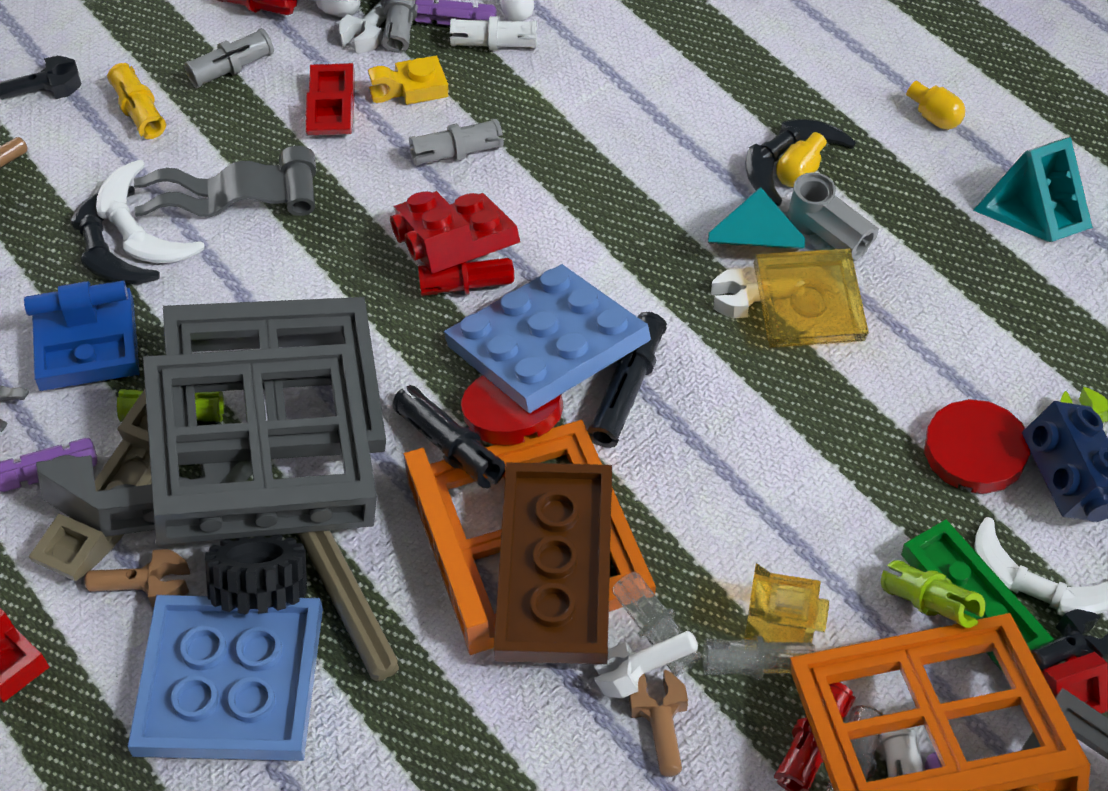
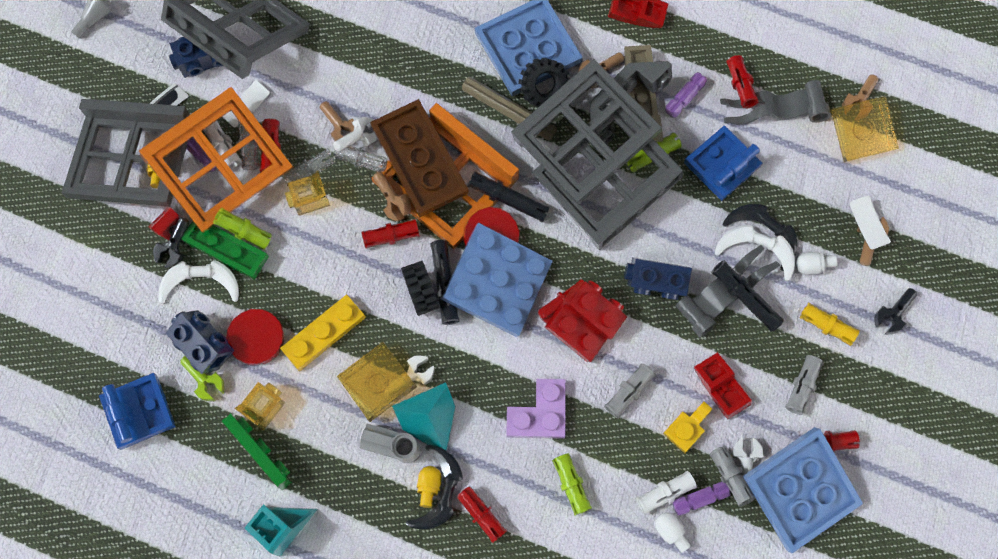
camera: 150 degrees right, 20 degrees up
none -> green plate [222,413,292,490]
none -> clear yellow window [234,382,285,431]
none -> yellow plate [280,294,366,372]
none -> red pin [361,219,420,249]
none -> medium nougat bar [373,172,411,221]
none -> black tyre [401,260,439,316]
none -> red axle [457,486,507,543]
none -> lavender plate [507,379,565,439]
none -> lime pin [552,453,592,516]
none -> dark blue brick [624,257,692,300]
none -> black pin [711,260,784,332]
none -> white cylinder [796,251,837,275]

